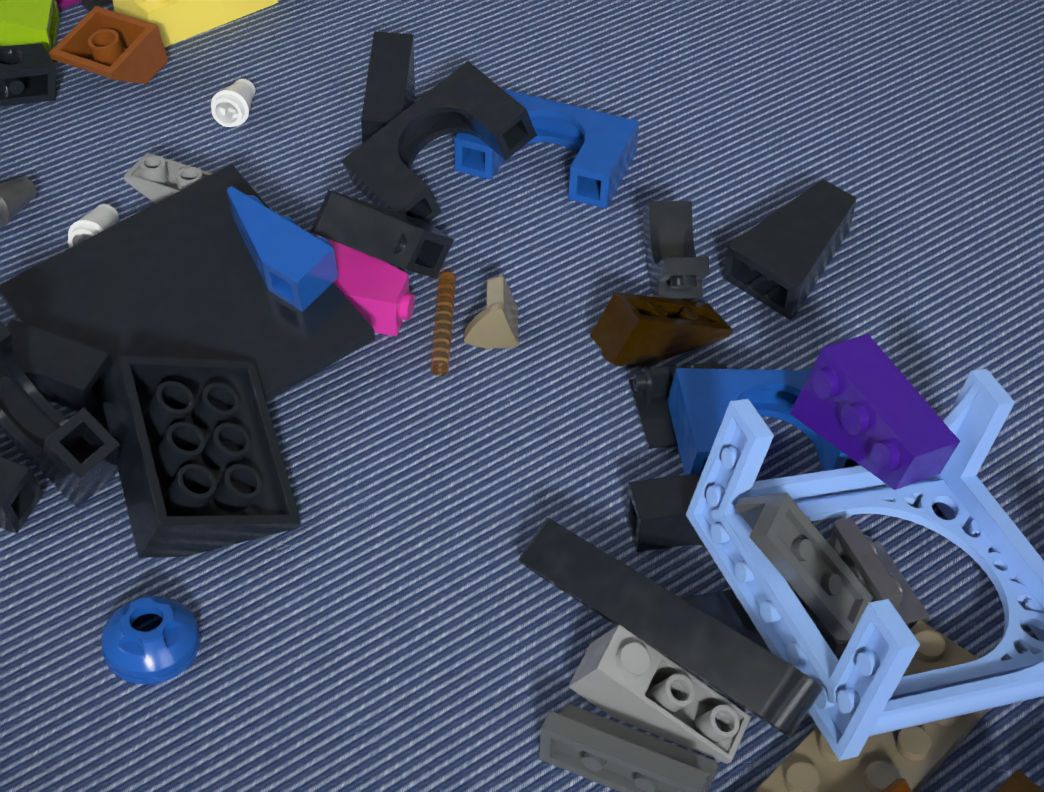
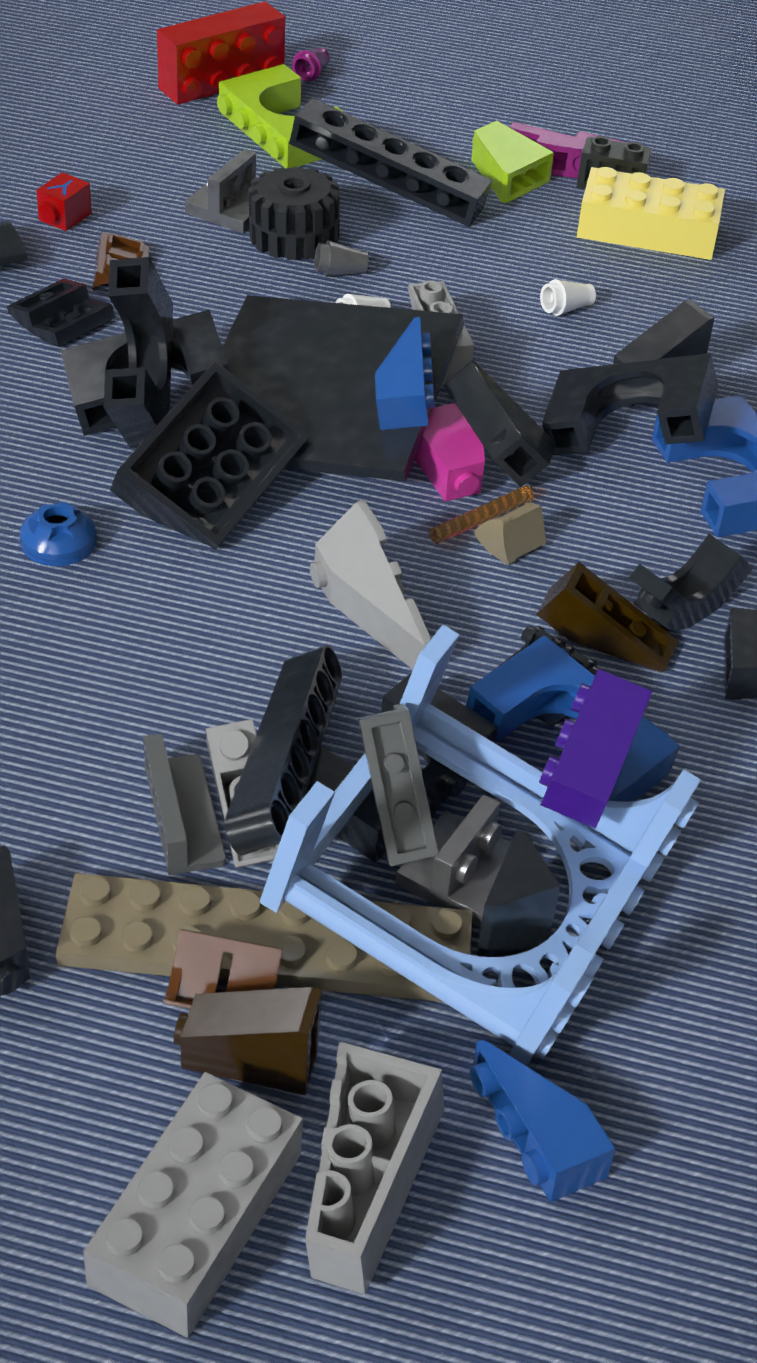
camera: 50 degrees right, 0 degrees up
dark orange slope [49,6,168,84] -> none
none -> light grey wedge [310,500,431,670]
none -> black slope [477,830,560,957]

